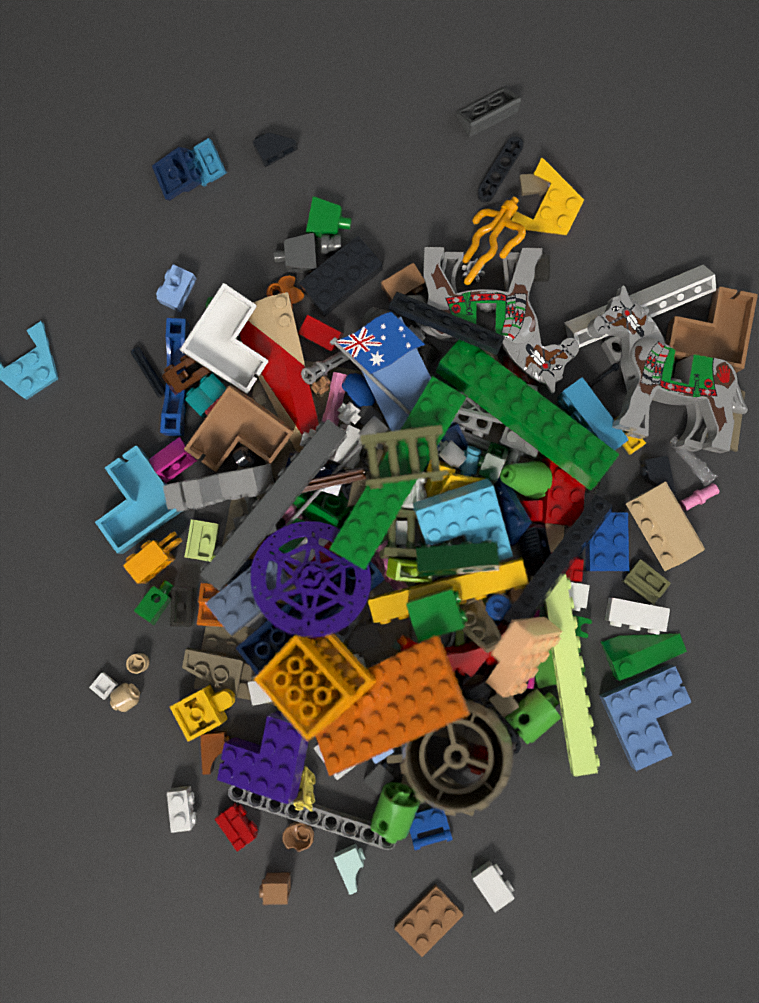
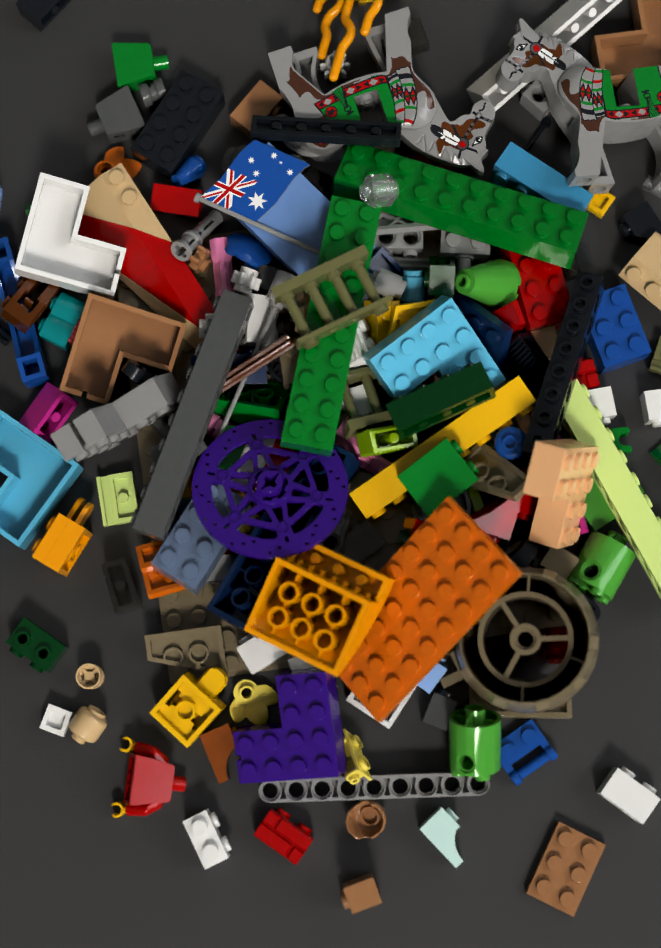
camera: 20 degrees left, 5 degrees down
green torso [134,580,174,625] -> none
none -> dark green brick [6,617,69,674]
none -> red torso [111,737,187,818]
none -> blue cone [171,155,207,187]
none -> light yellow plate [229,679,279,725]
none -> clear head [359,173,399,208]

